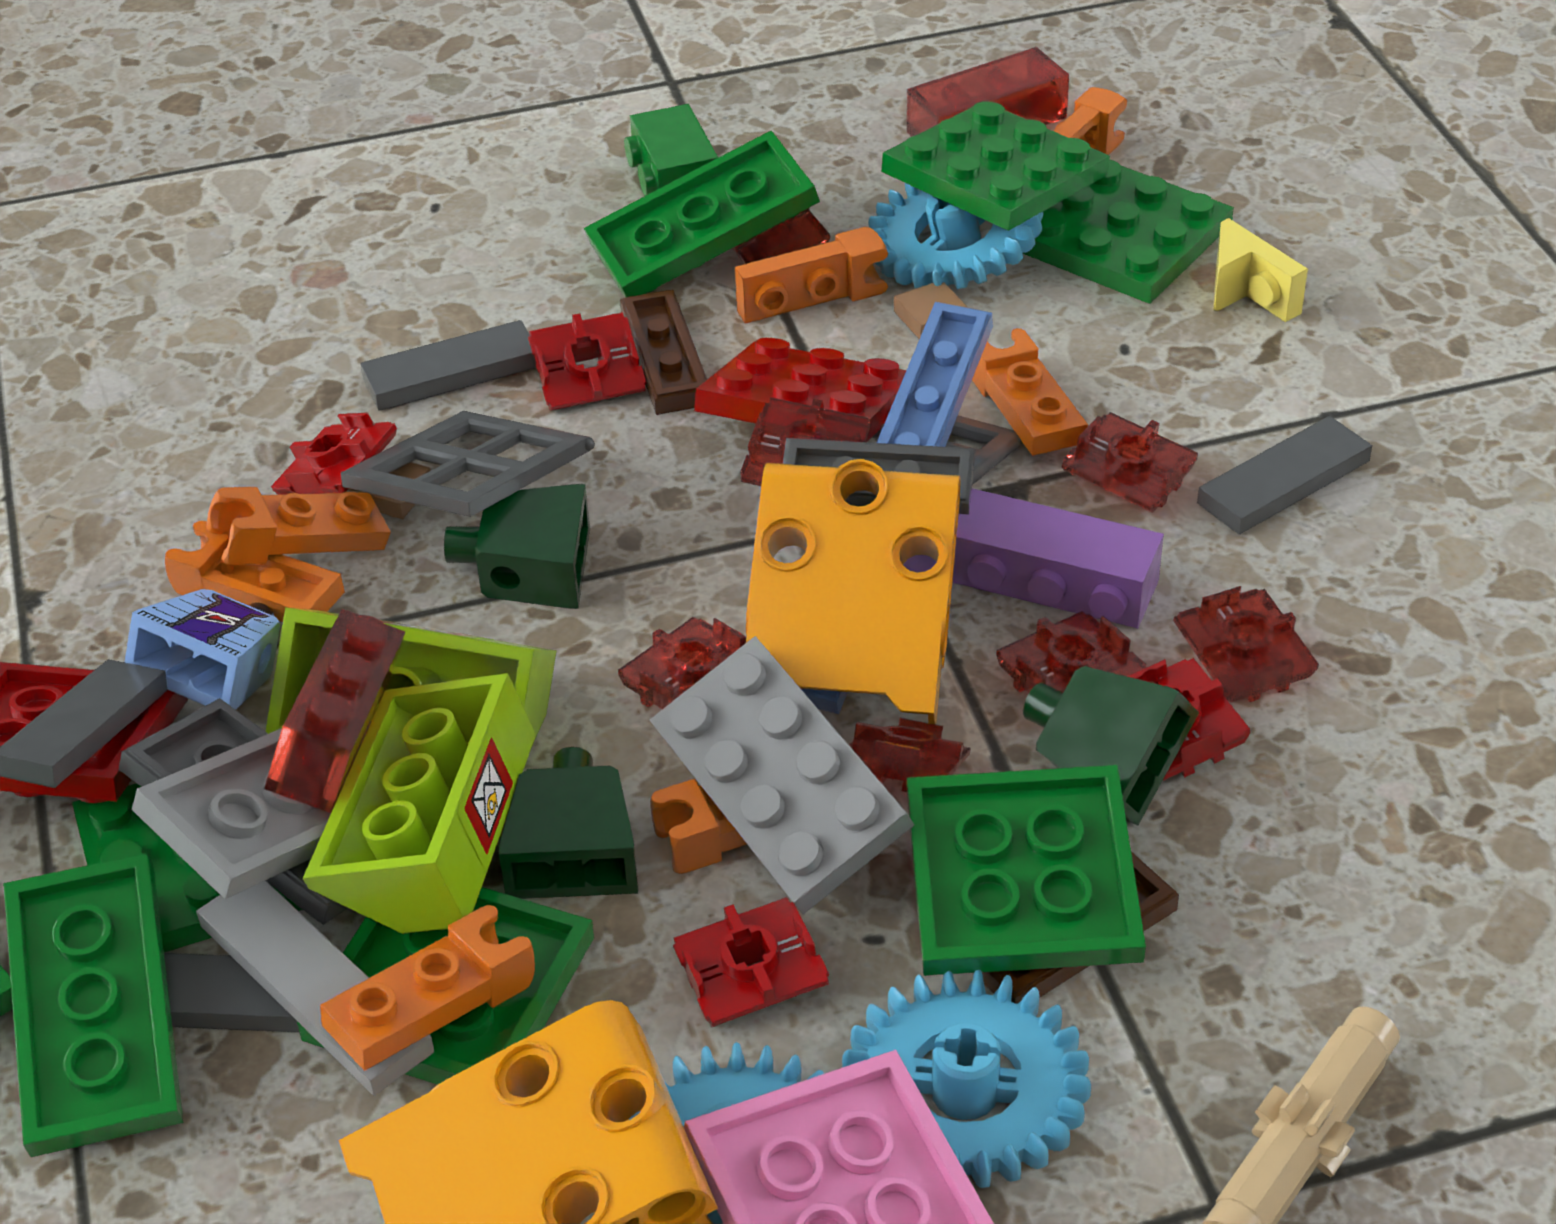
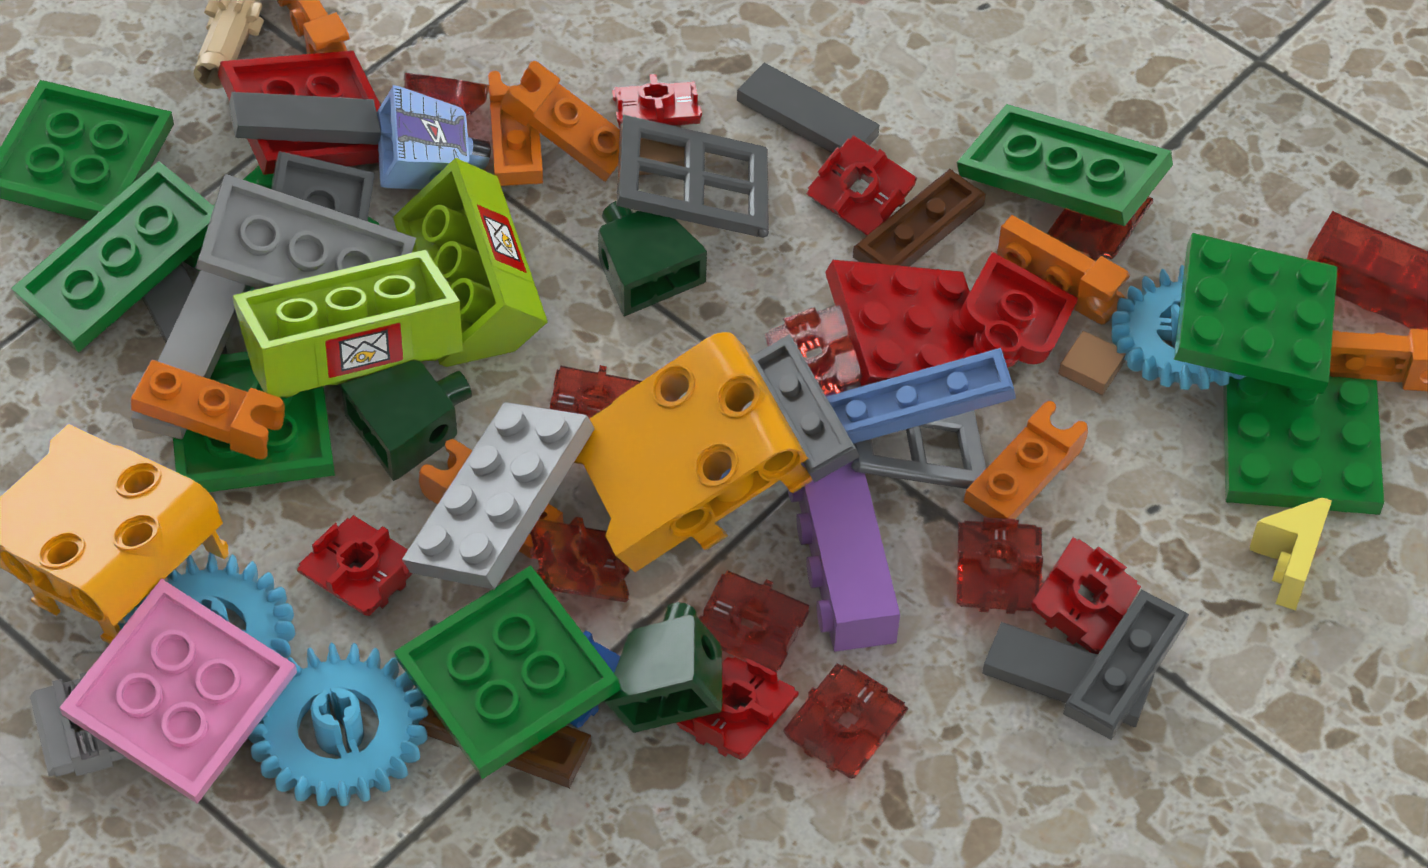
camera: 55 degrees right, 10 degrees up
clear red brick [264,609,406,813] -> none
green brick [624,103,718,196] -> none
none -> clear red piece [403,73,490,117]
none -> red plate [959,252,1078,368]
none -> red piece [1031,537,1141,654]
none -> dark grey tile [1063,590,1189,740]

